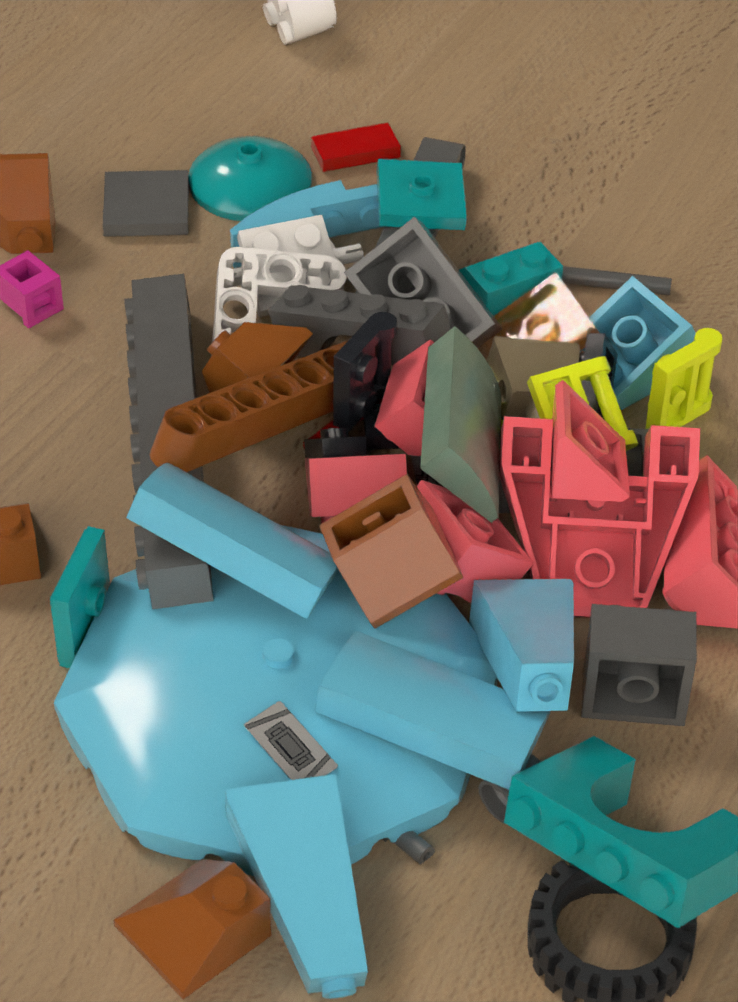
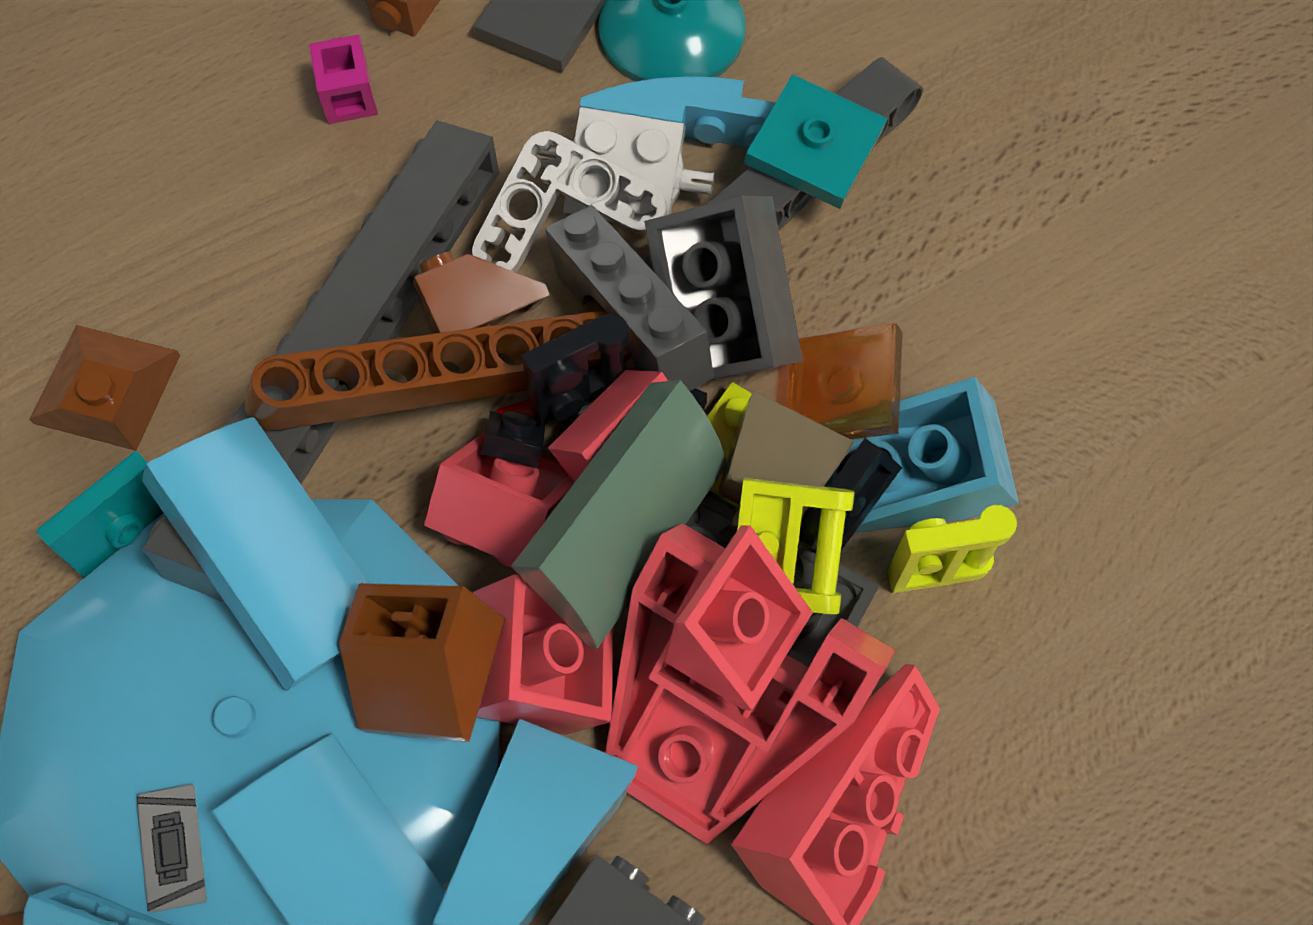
camera: 30 degrees right, 20 degrees up
red tile [311,122,401,172] -> none
teal slope [458,241,563,327] -> none
dark grey bar [562,266,672,295] -> none

